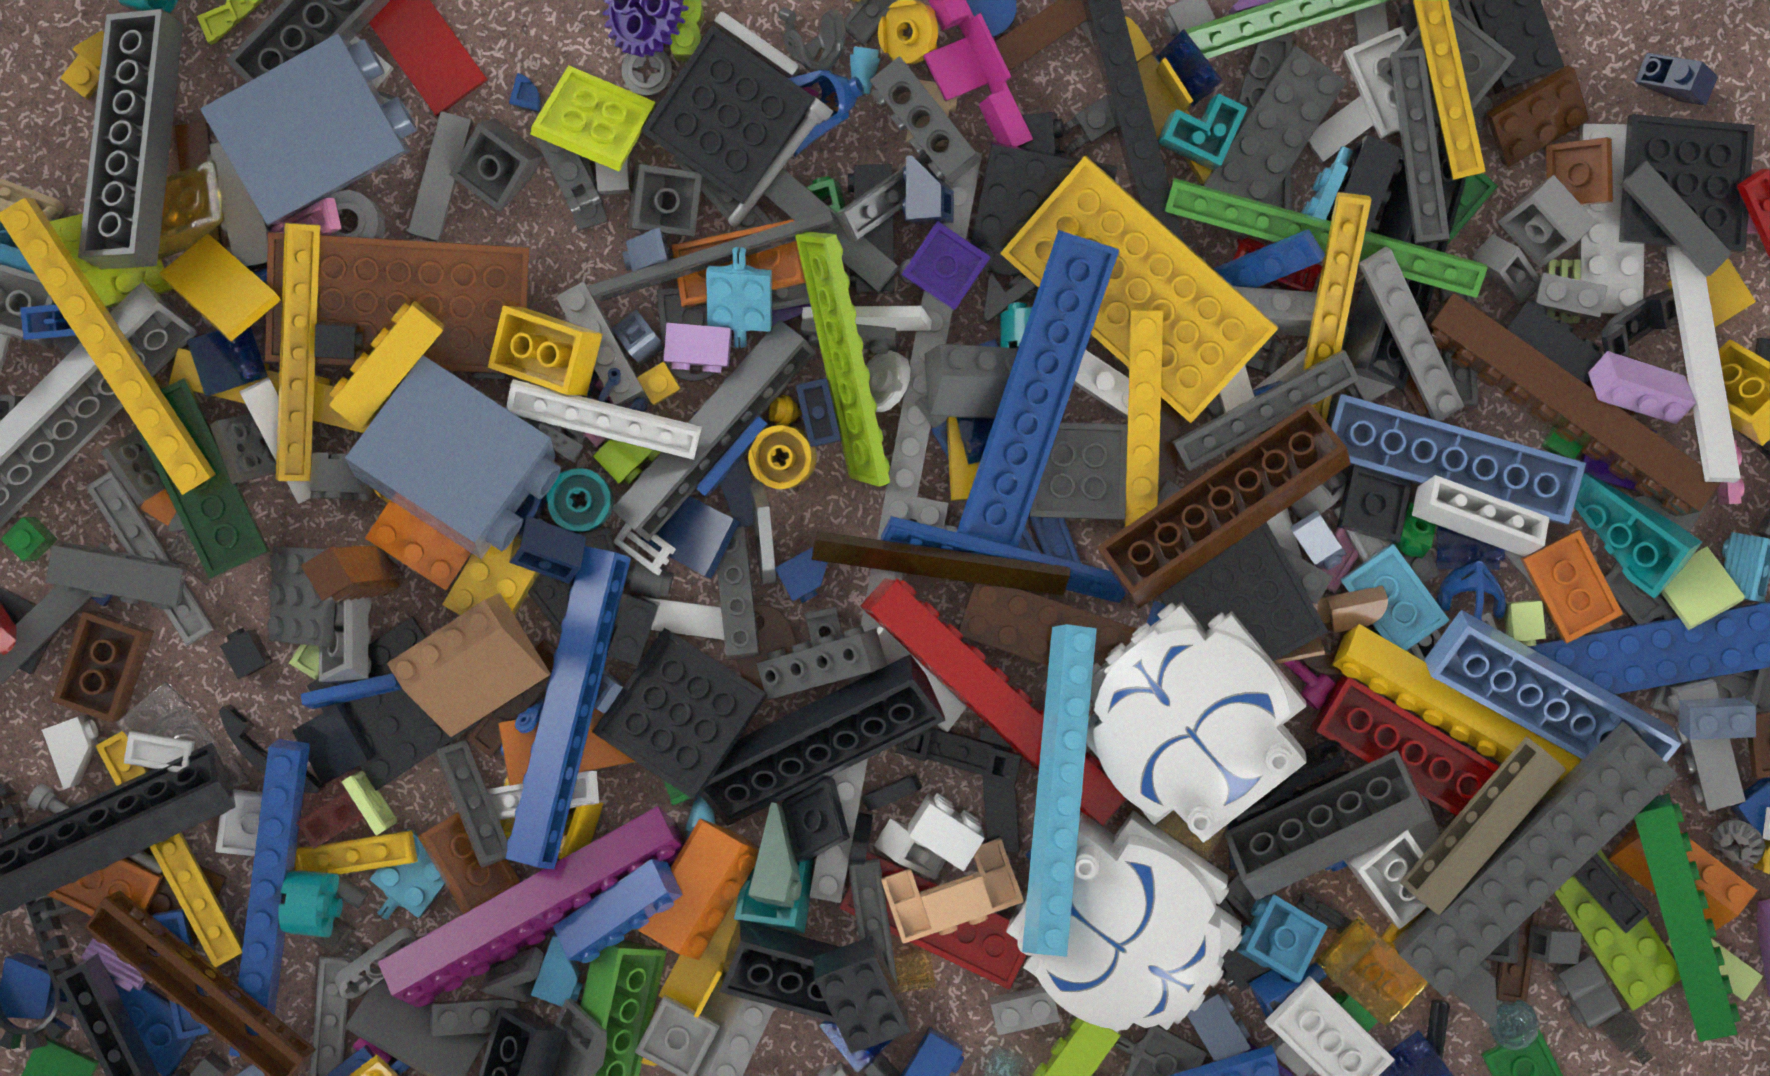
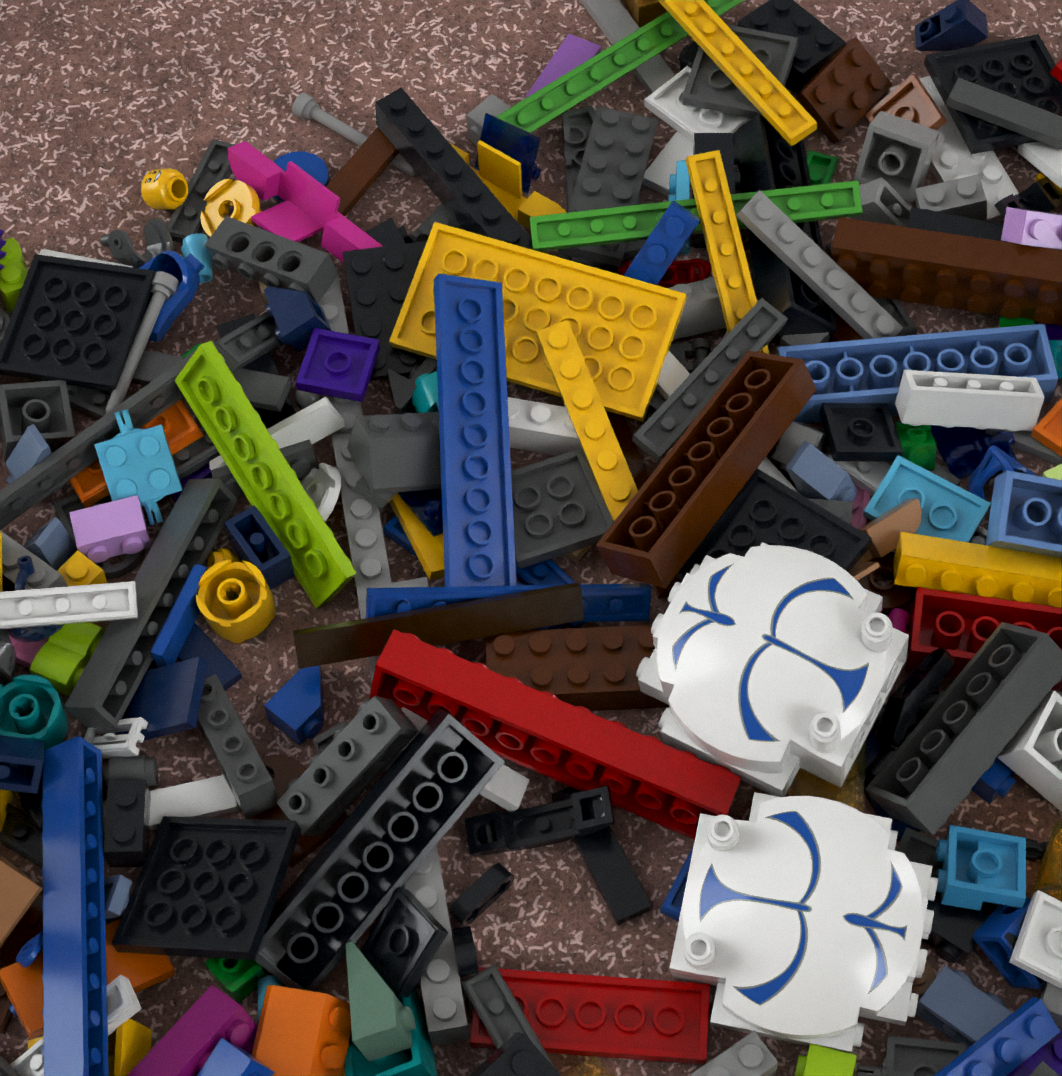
camera: 25 degrees left, 30 degrees down
dark grey tile [750,482,776,585] -> none
white slope [874,818,946,880] -> none
light nougat bracket [881,838,1024,944] -> none
white brick [908,793,985,871] -> none
medium azure brick [1022,624,1097,957] -> none
teal brick [1157,94,1248,170] -> none
dark grey plate [1390,48,1450,245] -> none

